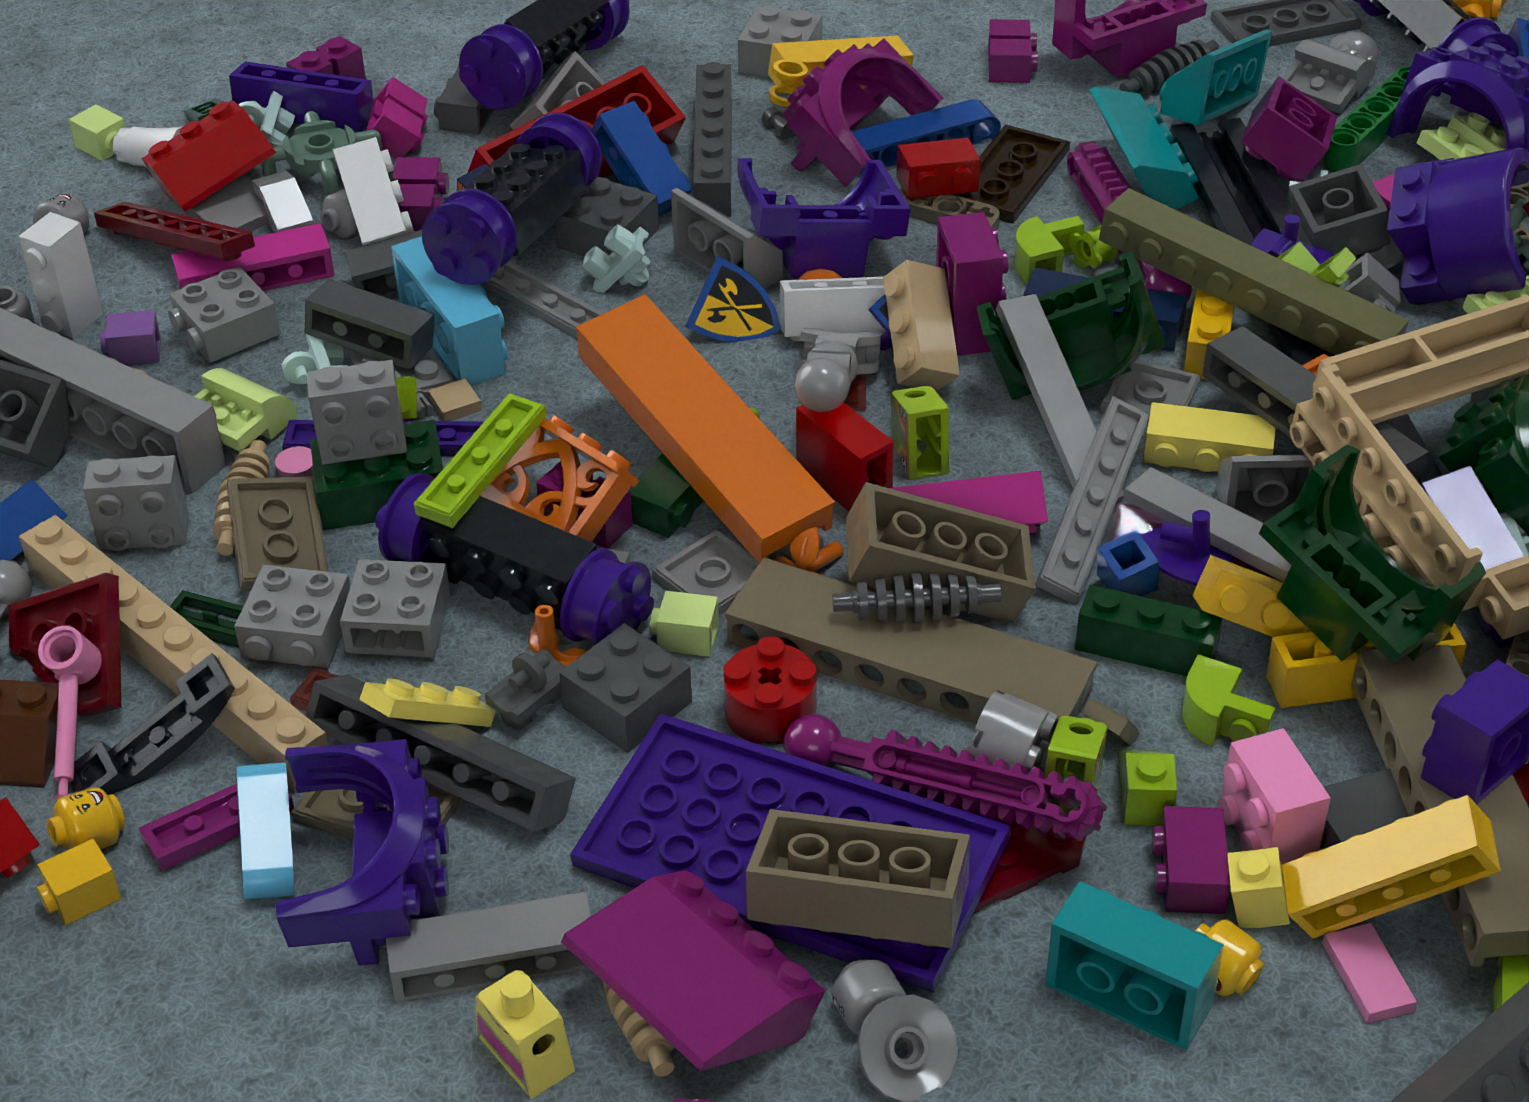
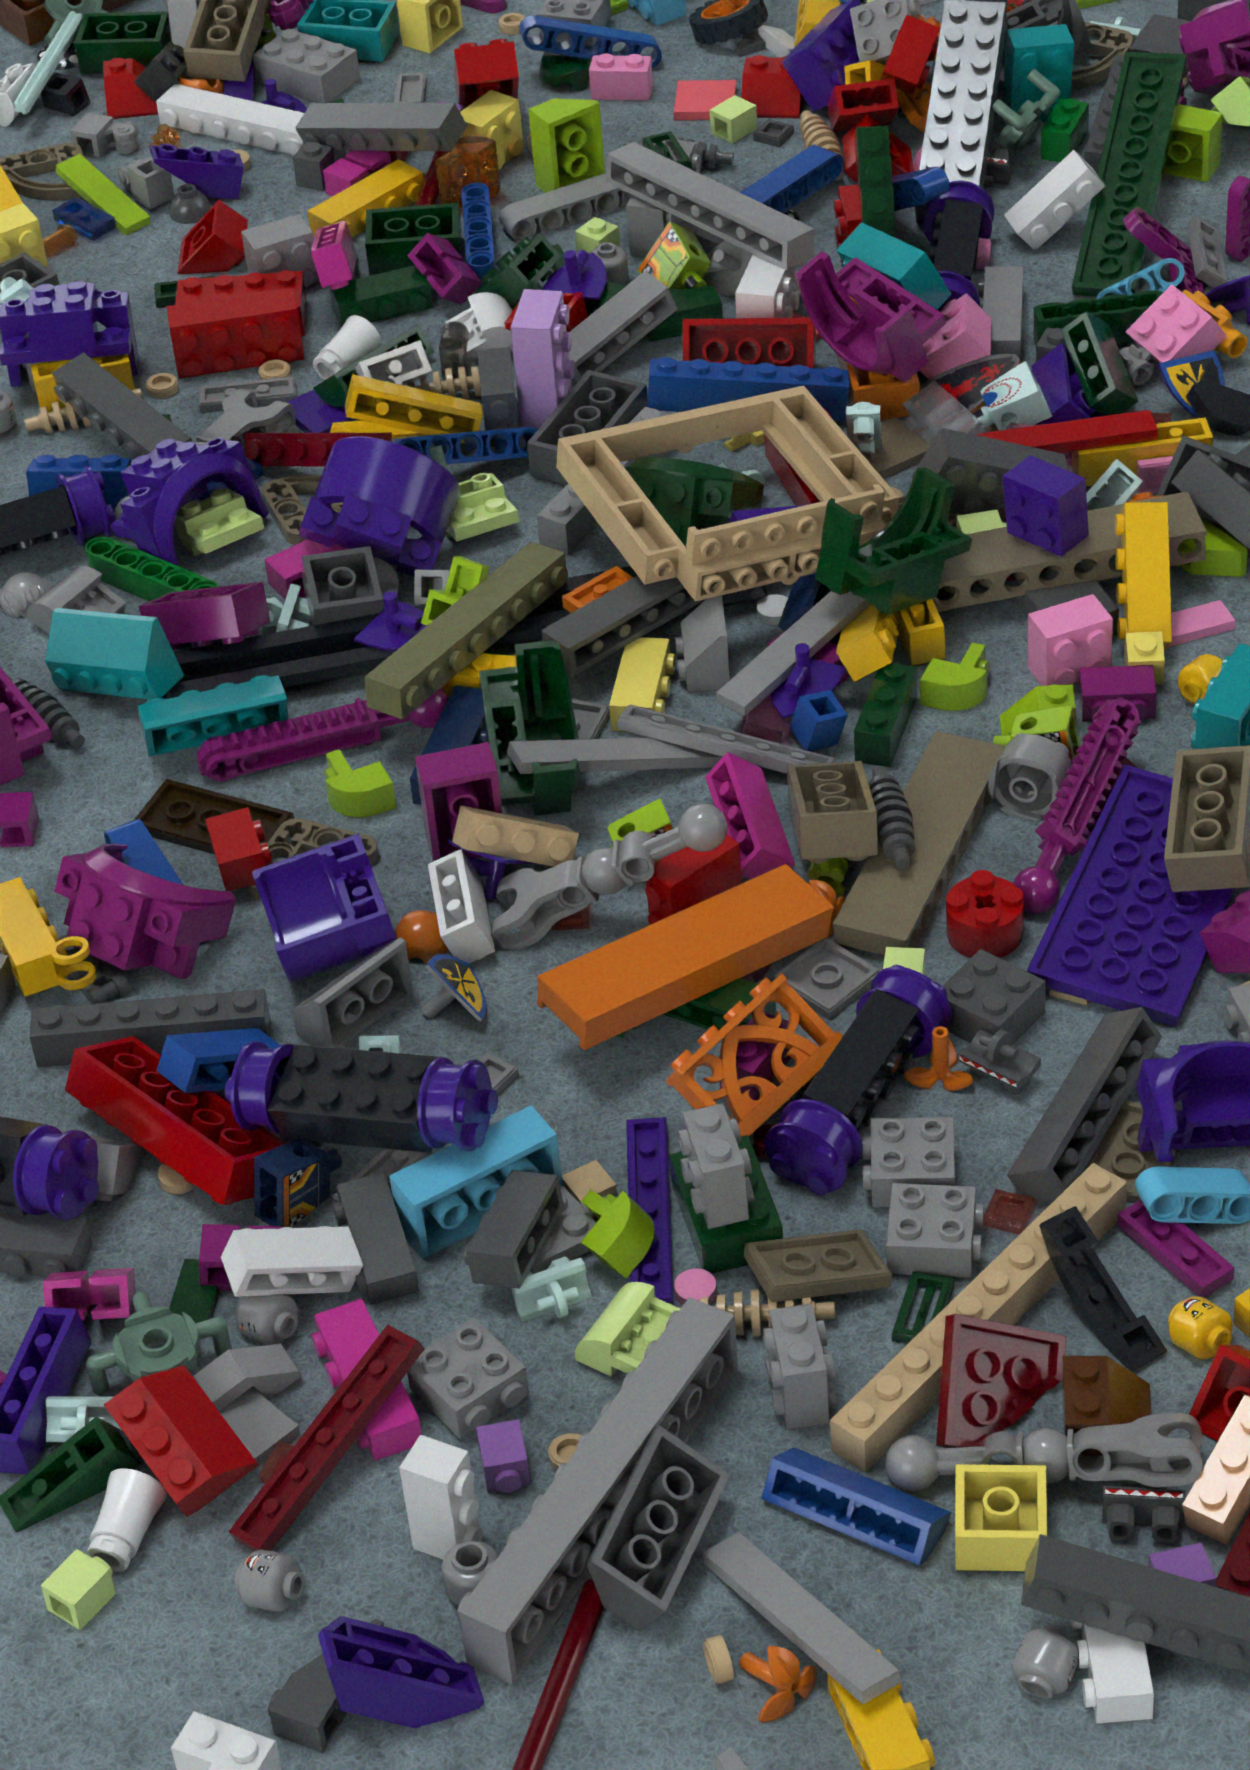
camera: 90 degrees left, 0 degrees up
bright pink piece [38,625,102,801] -> none
light yellow plate [359,678,496,727] -> none
lime tile [413,393,547,528] -> none
lime brick [1068,225,1118,269] -> none
dark tan tile [1081,699,1140,746] -> none

